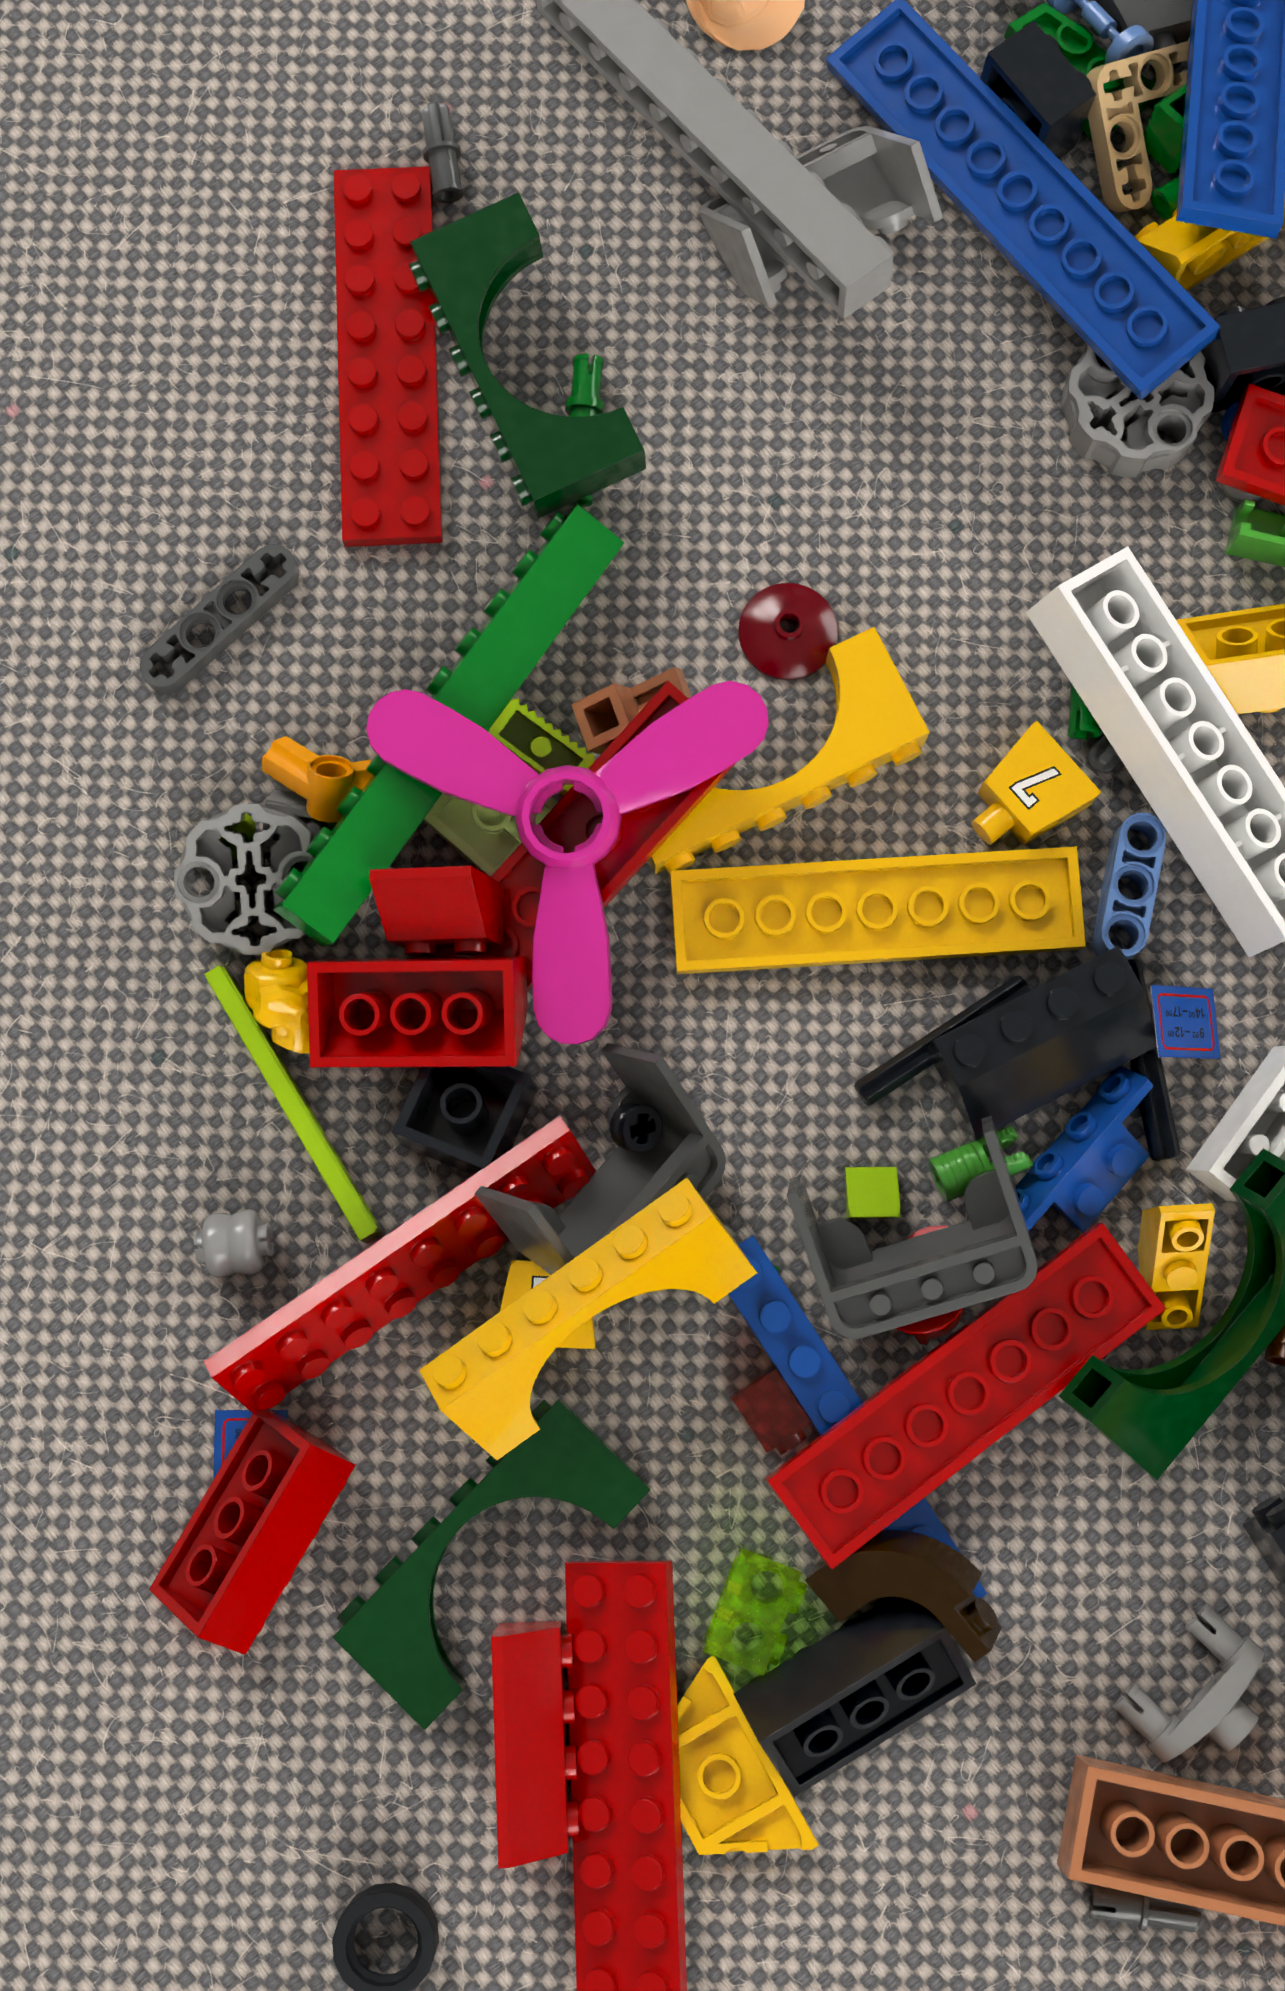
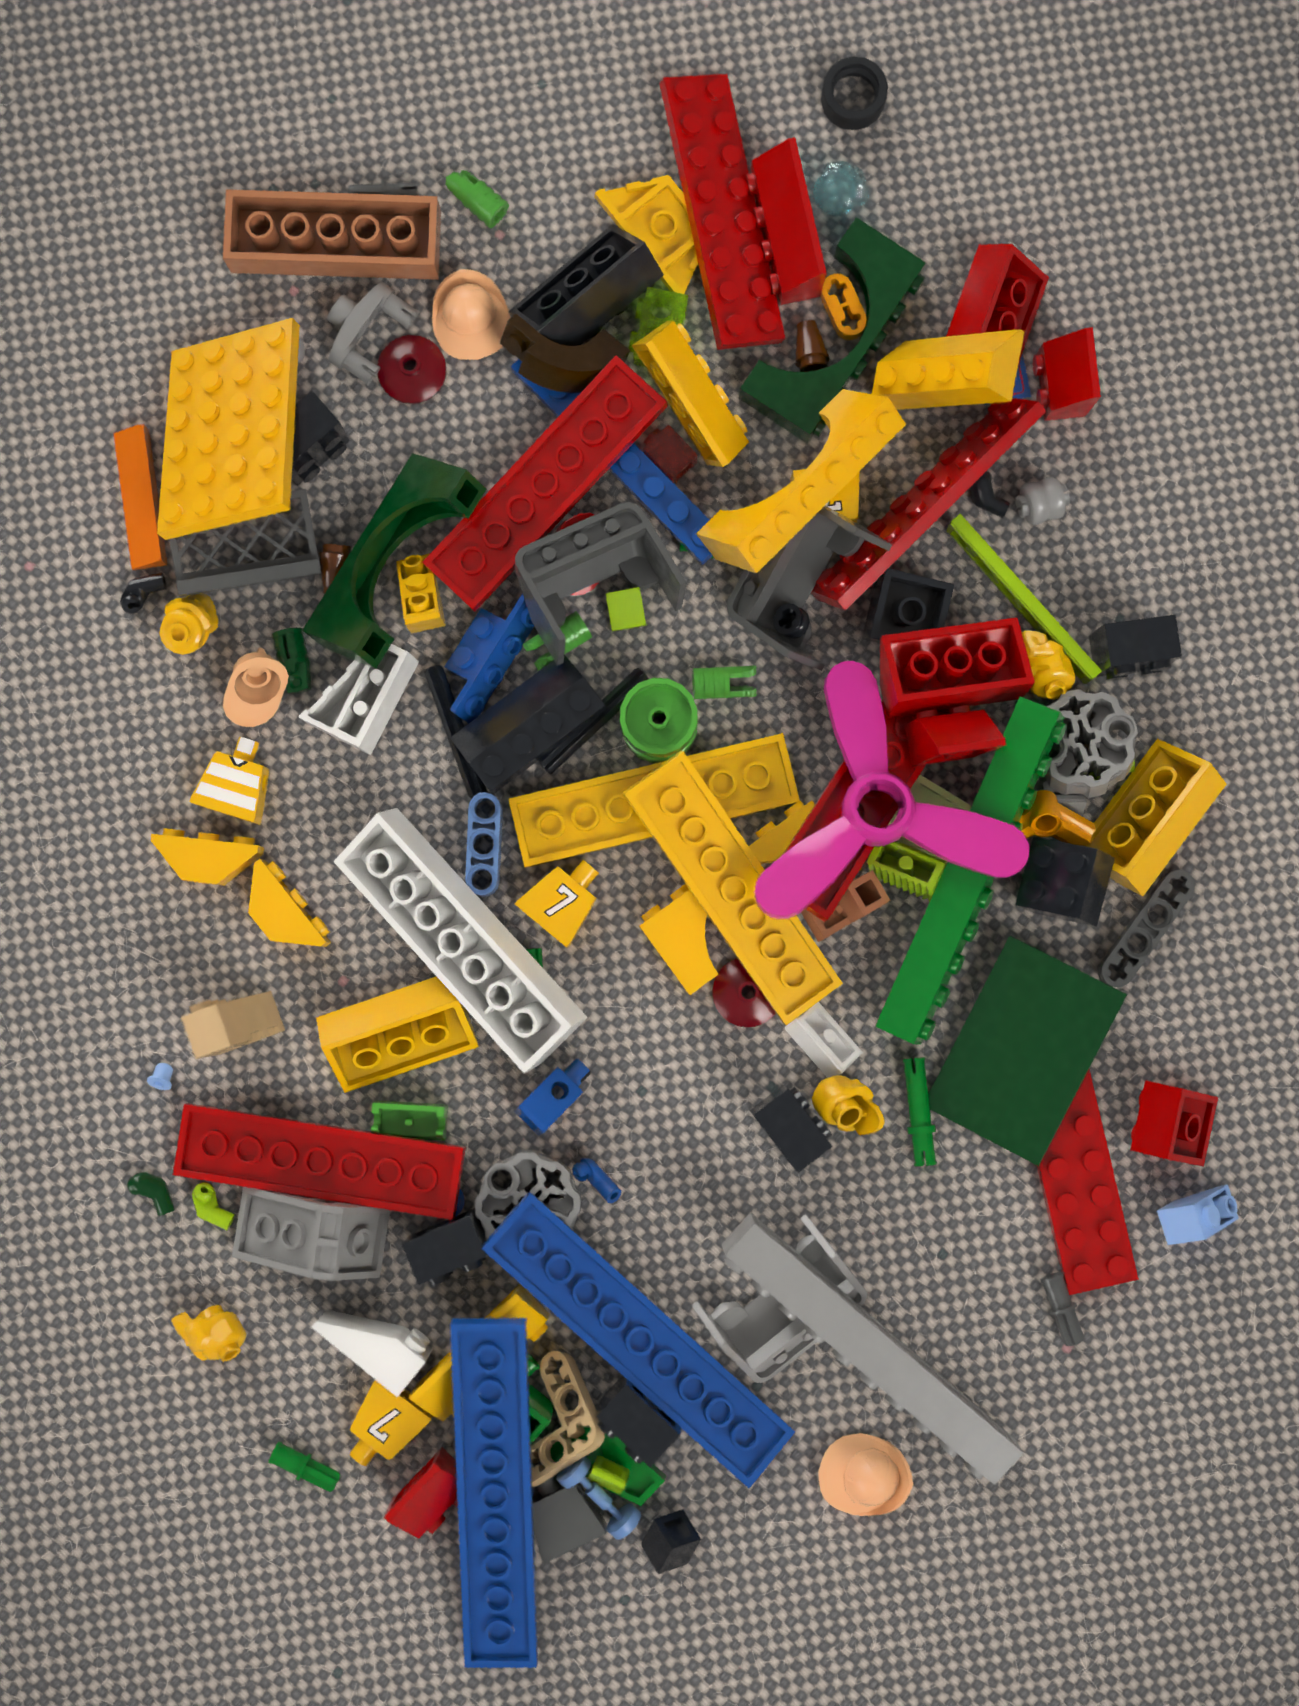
camera: 165 degrees right, 5 degrees up
dark green arch [408,192,646,518] -> none
blue sticker [1150,985,1221,1059] -> none
none -> dark red dish [377,335,447,404]
none -> light nougat hat [432,269,510,360]
none -> bright green hinge [445,170,509,228]
none -> blue torso [514,1058,591,1136]
none -> blue arm [572,1158,621,1203]
none -> lime slope [587,1455,630,1494]
none -> bright green wheel [620,678,698,763]
none -> yellow plate [623,751,843,1025]
none -> yellow slope [632,320,749,467]
none -> bright green hinge [692,666,757,699]
none -> black brick [750,1085,833,1173]
none -> white slope [785,1002,863,1078]
none -> reddish brown cone [795,320,830,372]
none -> clear light blue head [812,161,869,217]
none -> yellow head [812,1075,884,1135]
none -> light orange beam [820,273,867,341]
none -> yellow slope [872,329,1024,410]
none -> dark green piece [928,936,1127,1166]
none -> black arm [970,471,1010,518]
none -> black brick [1015,836,1115,927]
none -> red slope [1033,327,1101,421]
none -> yellow slope [1086,738,1227,896]
none -> black brick [1089,614,1182,681]
none -> red slope [1130,1080,1219,1167]
none -> light blue slope [1157,1184,1239,1245]

